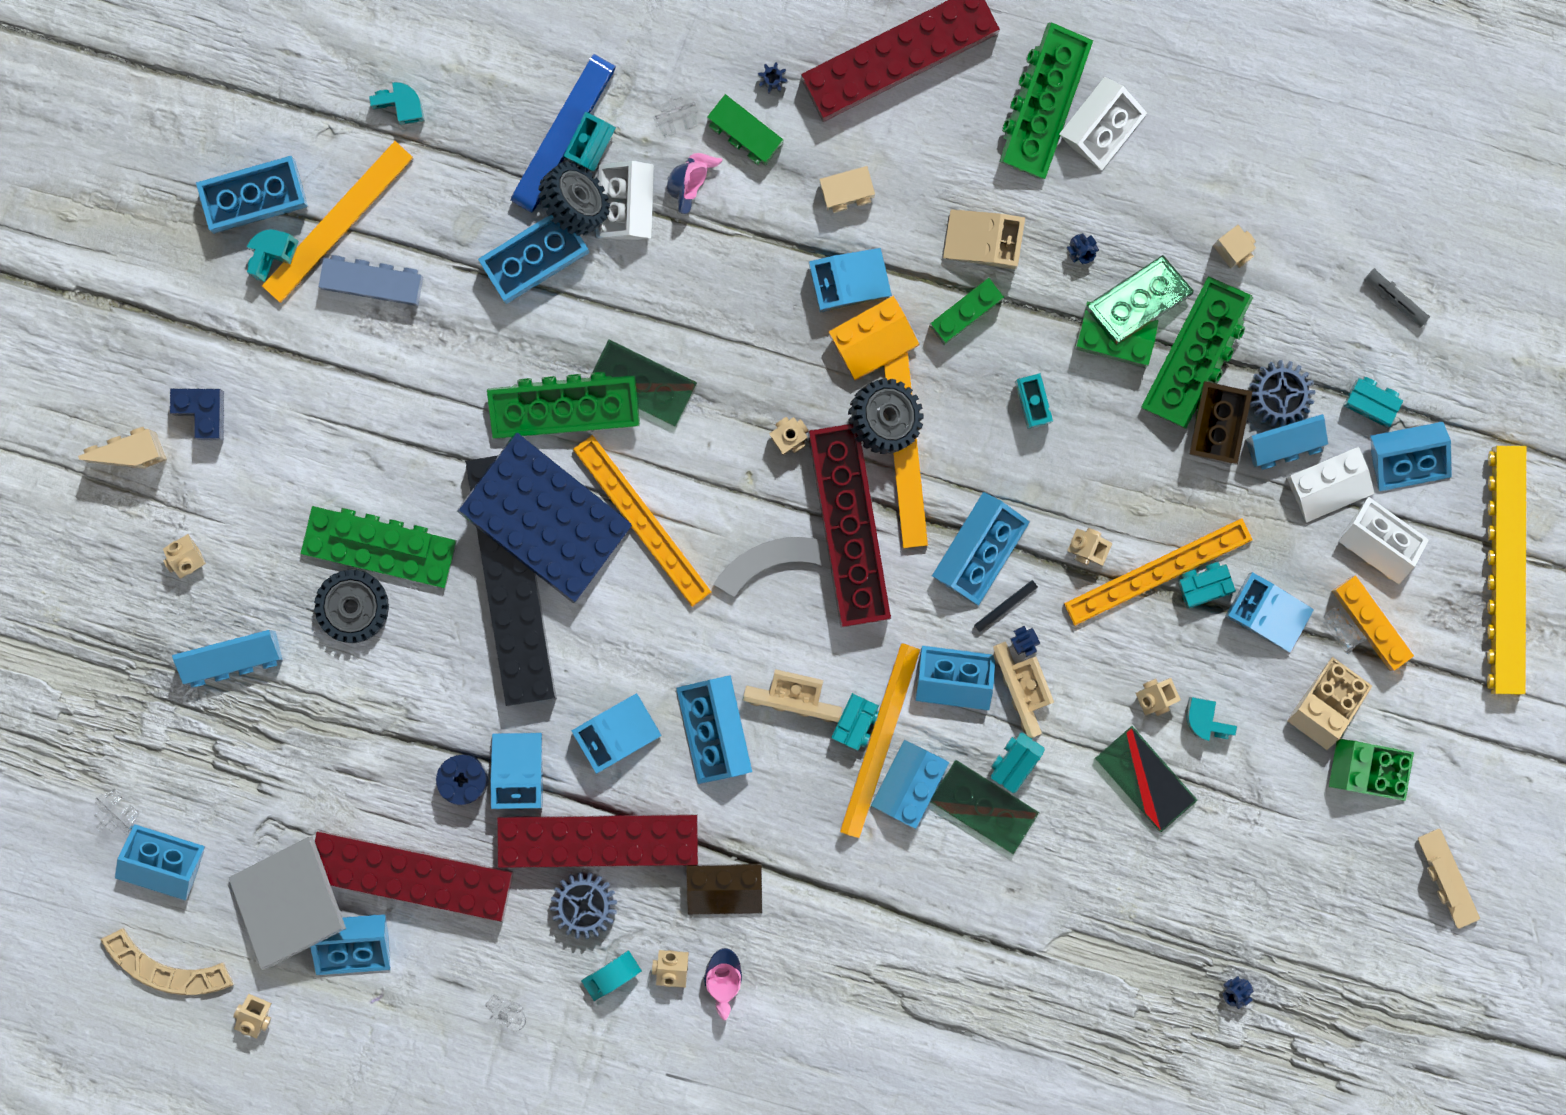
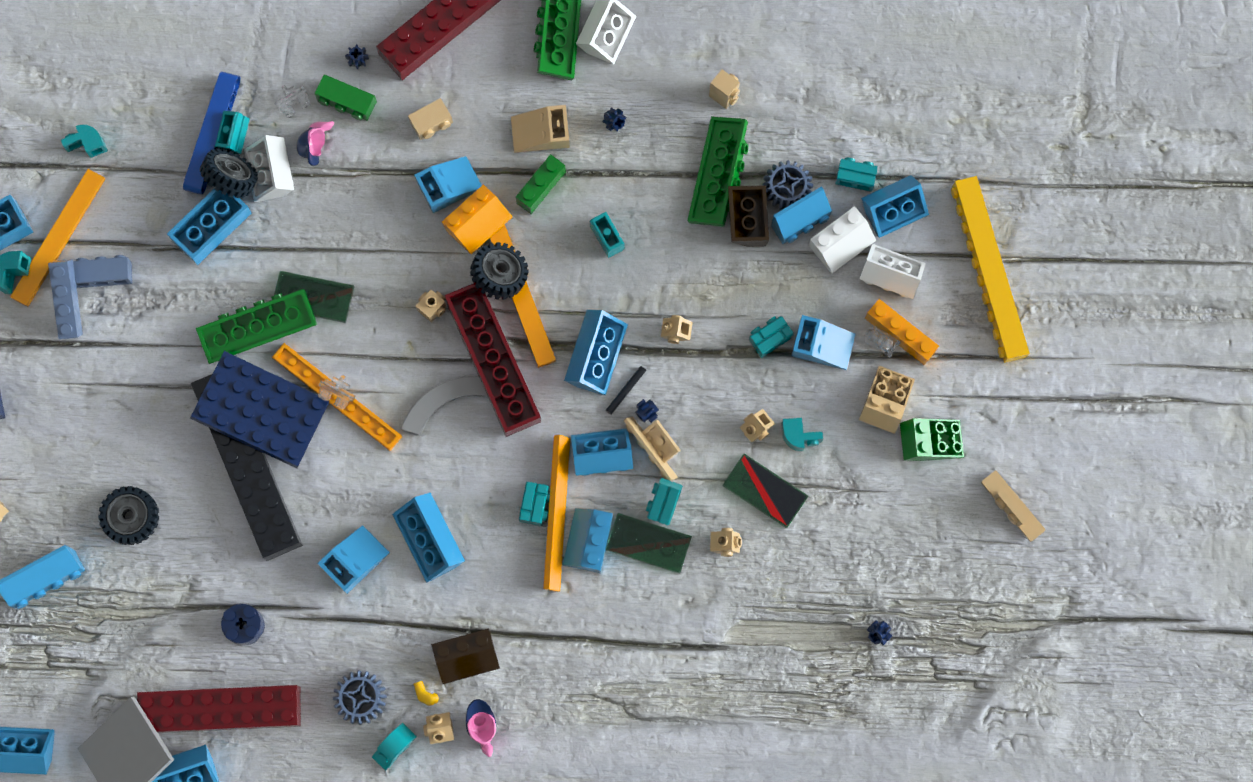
camera: 15 degrees left, 10 degrees down
green plate [300,506,457,589] -> none
dark azure slope [491,733,543,809] -> none
dark red brick [497,814,698,868] -> none
tan bracket [743,669,842,722] -> none
light orange tile [1064,518,1253,626] -> none
green slope [1074,301,1159,368] -> none
clear green tile [1086,255,1194,345] -> none
dark grey pin [1364,268,1430,328] -> none
none -> sand blue brick [48,259,83,339]
none -> clear hips [318,375,356,409]
none -> yellow arm [413,681,439,706]
none -> tan brick [710,528,742,557]

